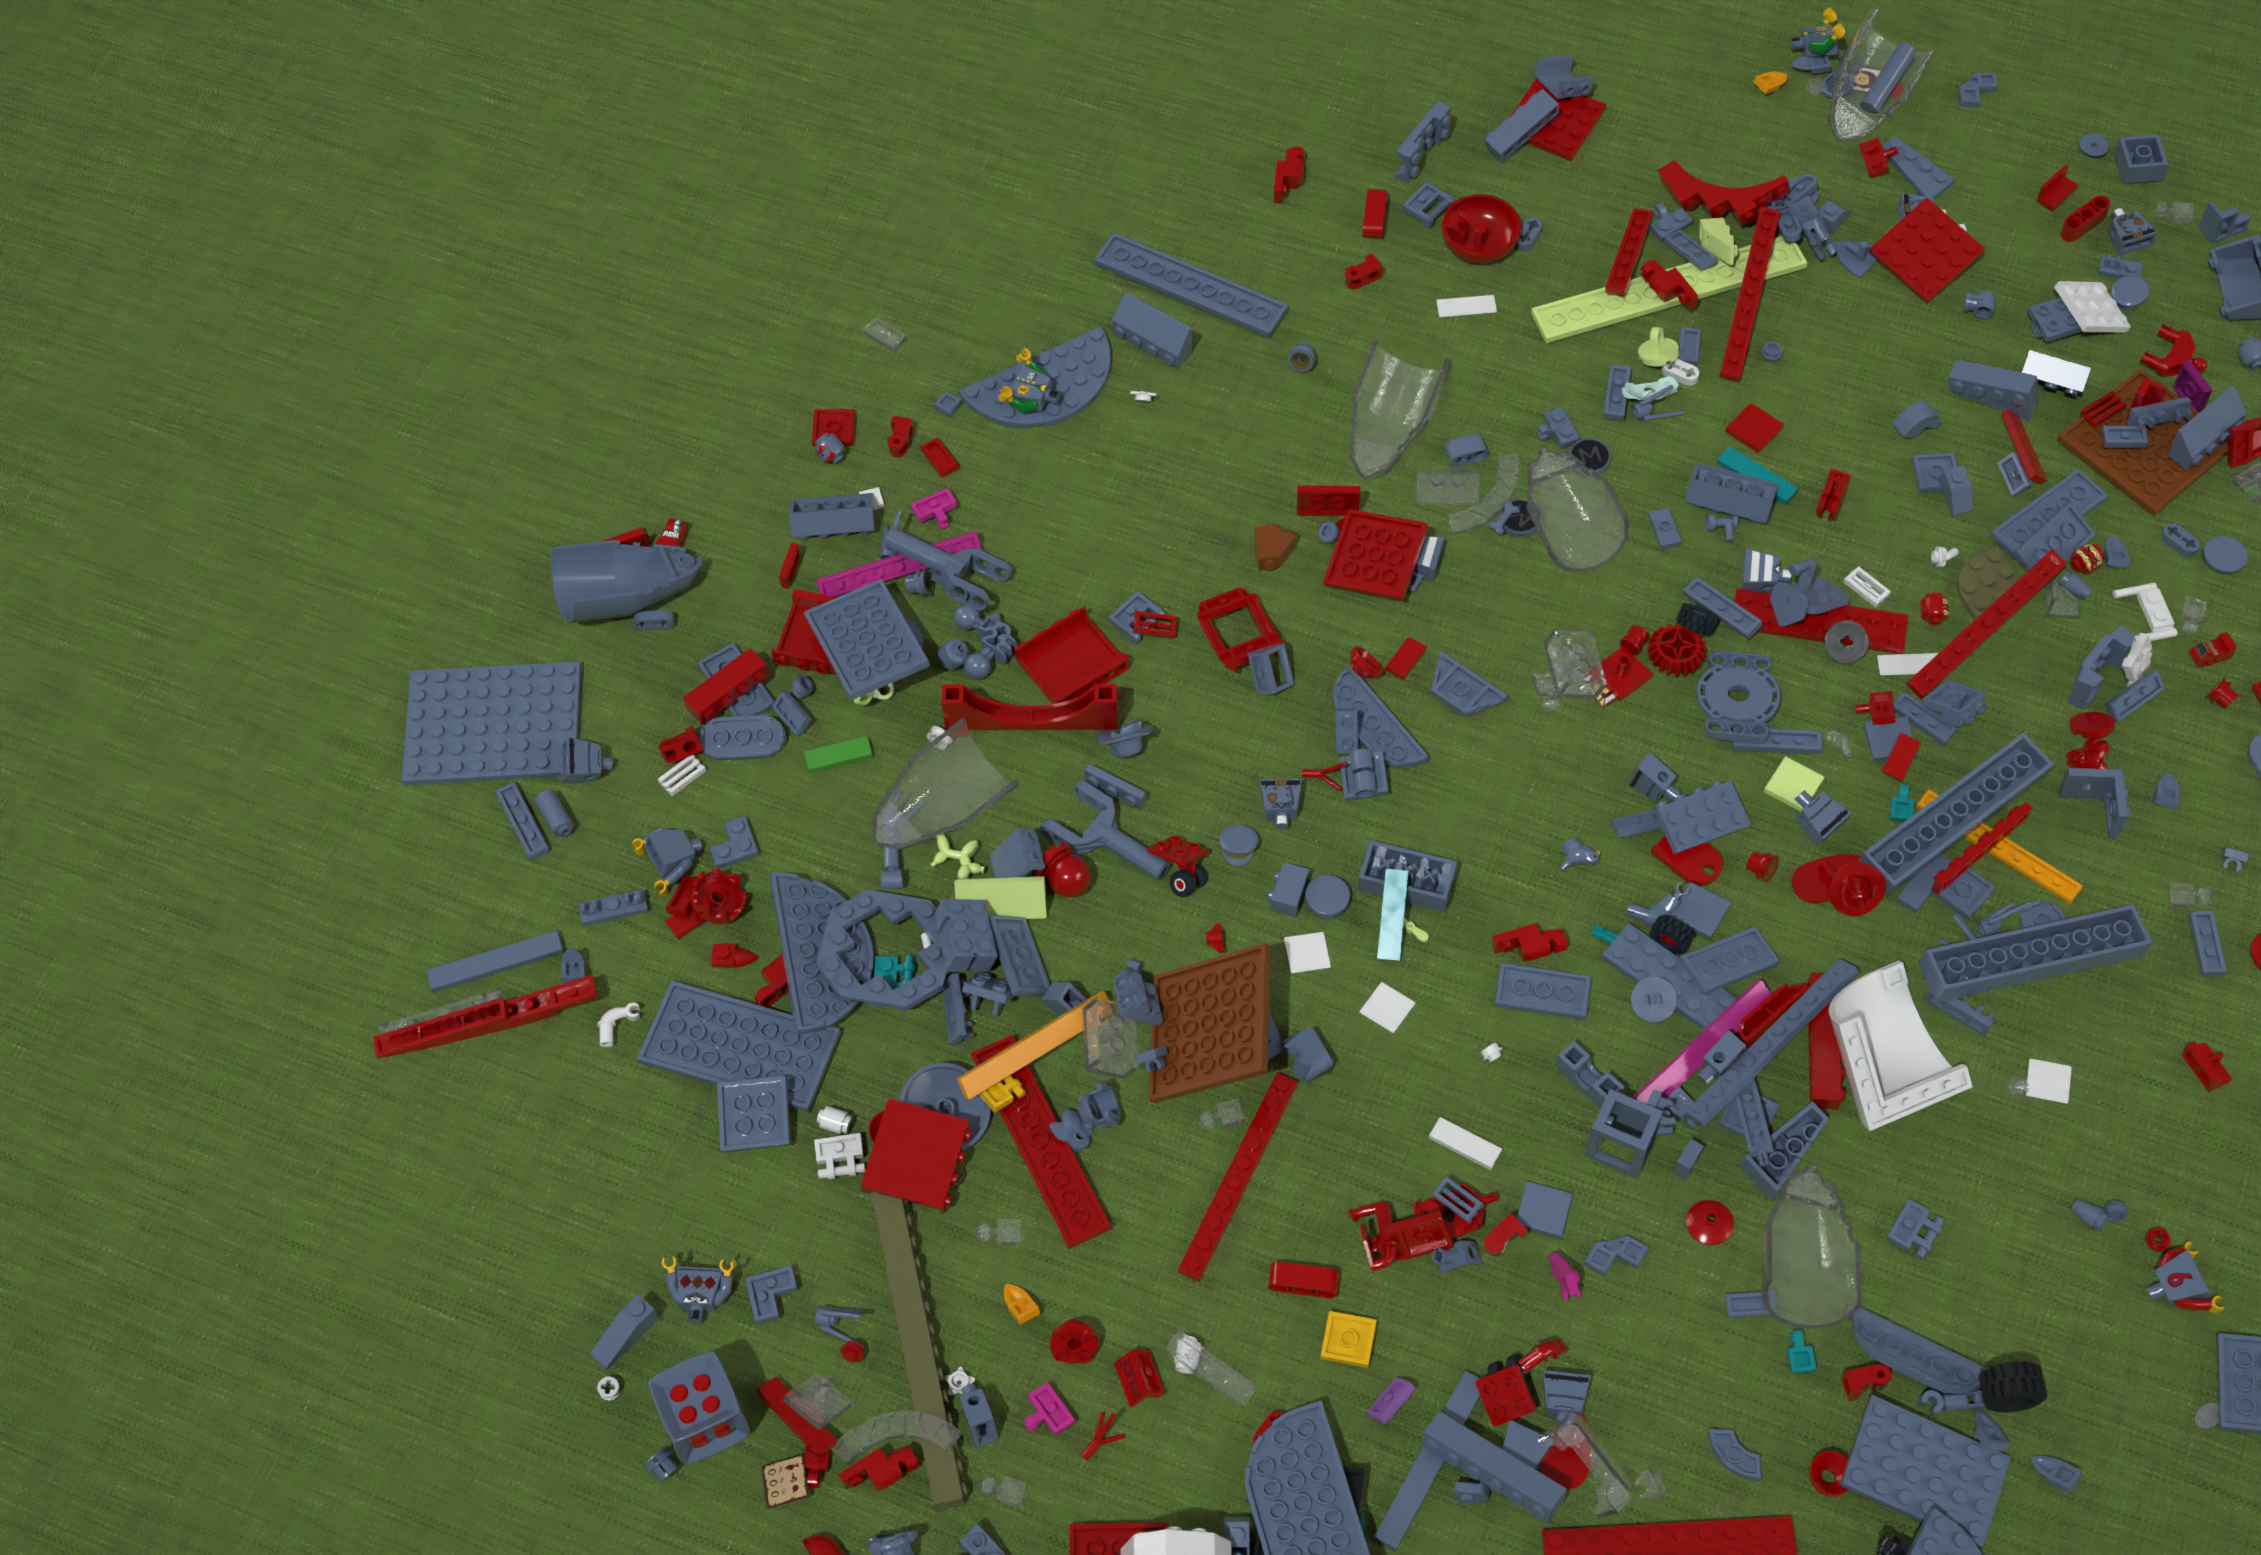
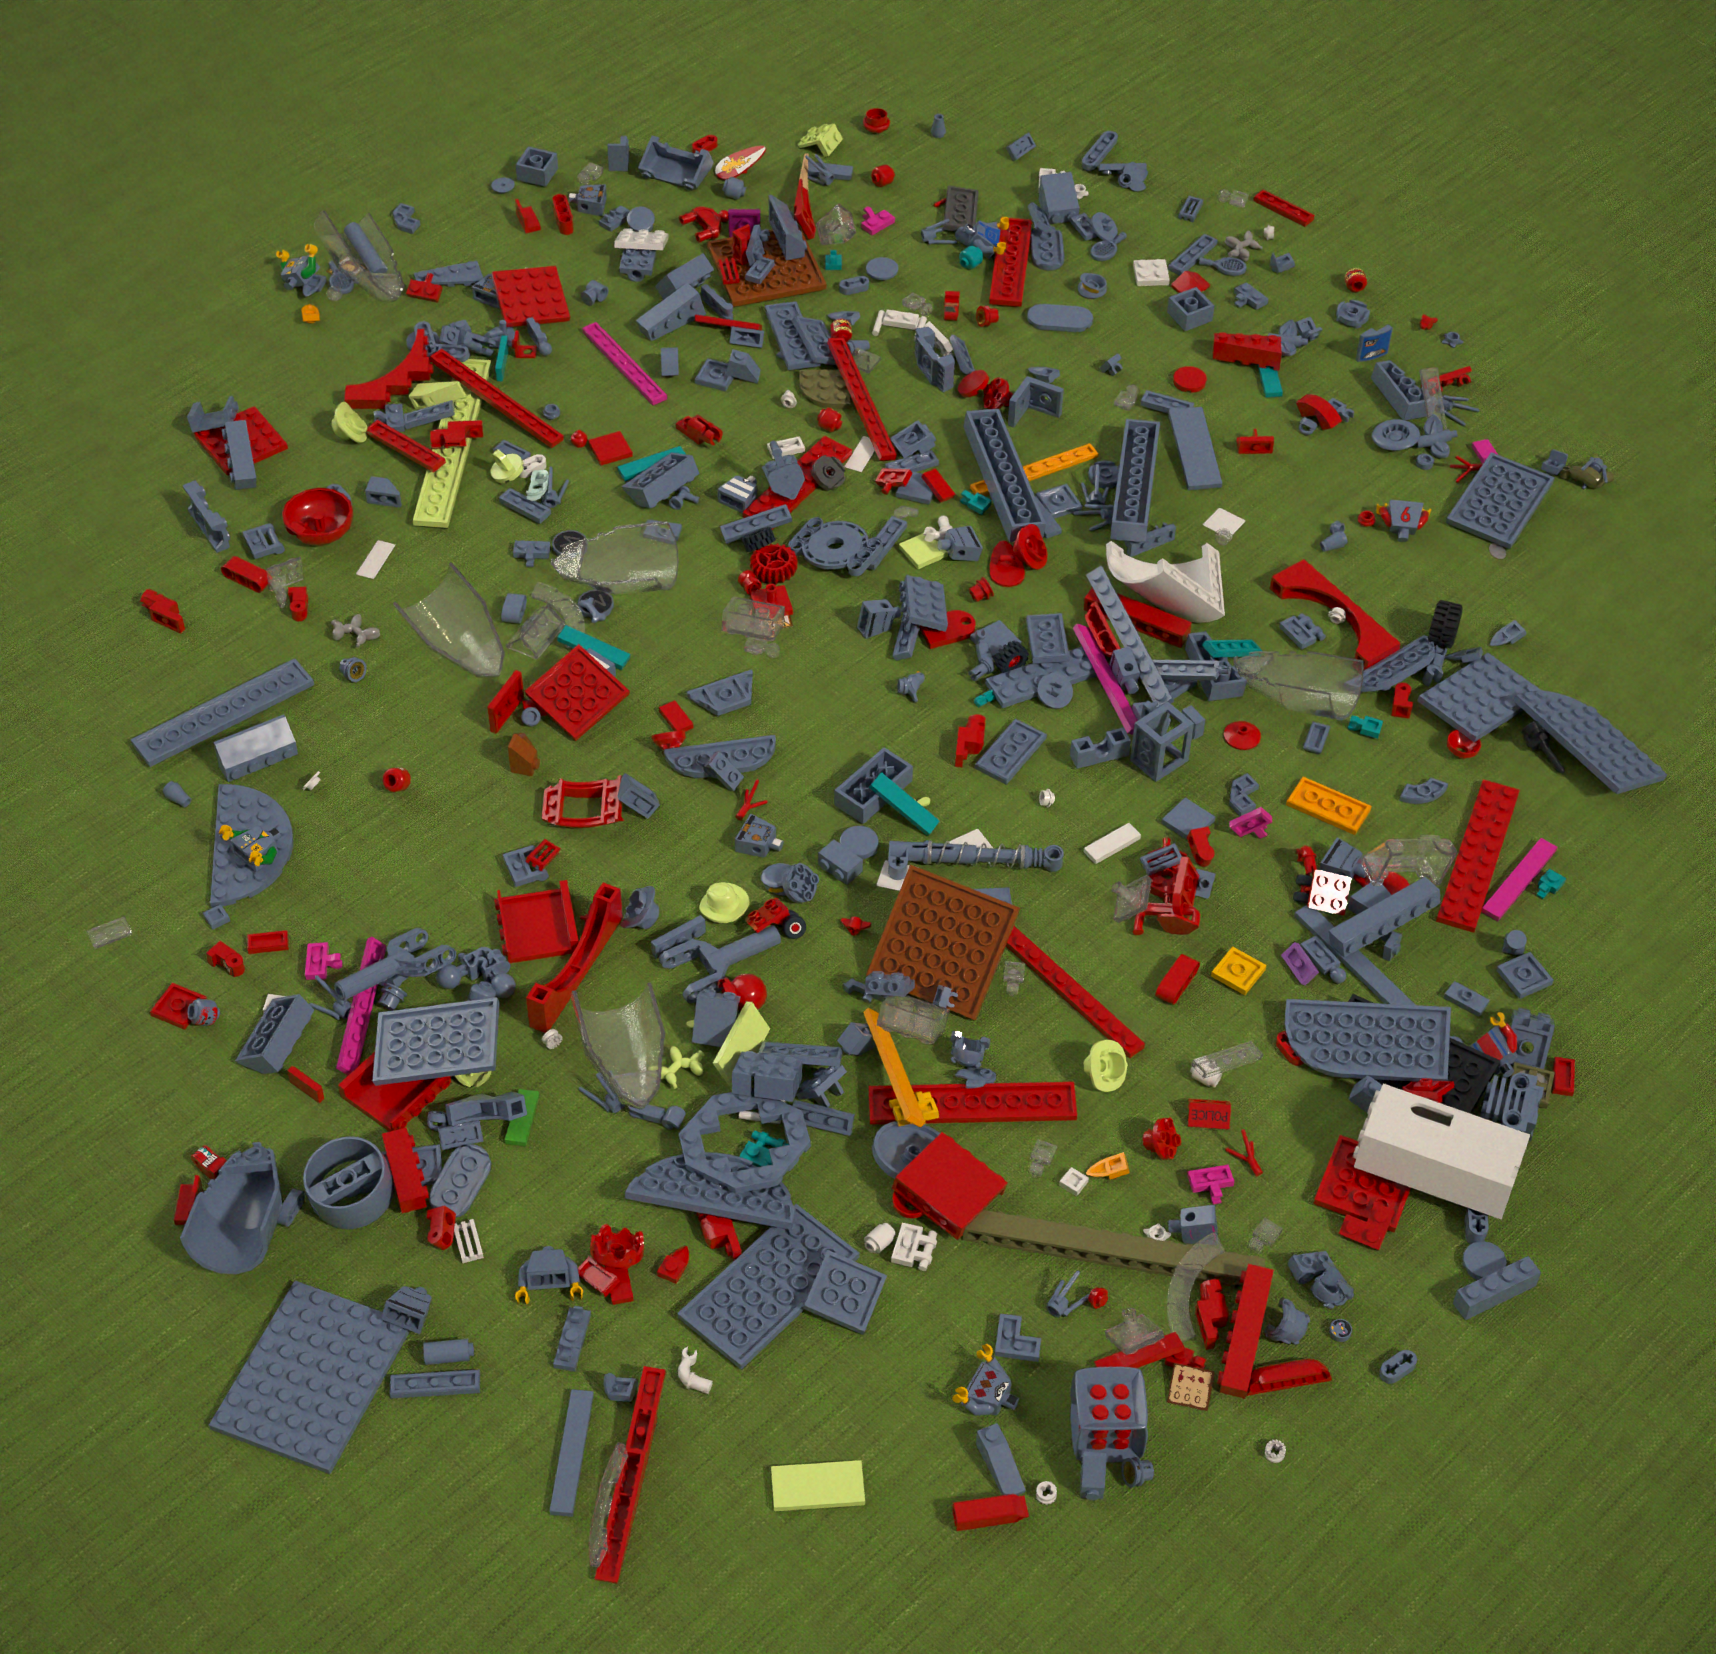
camera: 70 degrees left, 10 degrees down
sand blue plate [710,816,759,869] -> none
sand blue plate [1339,749,1389,801] -> none
red plate [1931,802,2033,895] -> none
none -> sand blue cone [163,781,192,807]
none -> clear plate [266,557,303,608]
none -> sand blue cylinder [303,1137,394,1229]
none -> yellowish green hat [331,402,368,443]
none -> light grey piece [331,614,380,648]
none -> sand blue slope [365,476,402,508]
none -> red head [382,767,411,792]
none -> sand blue arch [445,1091,527,1126]
none -> teal tile [495,335,509,381]
none -> red bracket [512,330,537,358]
none -> sand blue plate [526,317,552,356]
none -> teal tile [557,625,631,670]
none -> red plate [571,430,588,448]
none -> dark pink tile [582,322,667,405]
none -> yellowish green hat [699,882,749,923]
none -> sand blue plate [701,284,733,320]
none -> yellowish green tile [771,1460,865,1511]
none -> sand blue tile [782,863,819,903]
none -> teal tile [826,250,842,270]
none -> sand blue piece [888,840,1064,880]
none -> white piece [923,516,953,542]
none -> red piece [952,1494,1029,1531]
none -> white tile [1059,1167,1089,1196]
none -> sand blue slope [1080,1451,1106,1500]
none -> yellowish green hat [1083,1040,1128,1092]
none -> clear plate [1112,875,1152,923]
none -> sand blue tile [1168,407,1222,490]
none -> teal tile [1202,639,1263,657]
none -> red brick [1217,1264,1274,1399]
none -> red arch [1270,559,1401,671]
none -> light orange tile [1286,777,1372,835]
none -> sand blue plate [1300,936,1346,984]
none -> white plate [1328,607,1346,624]

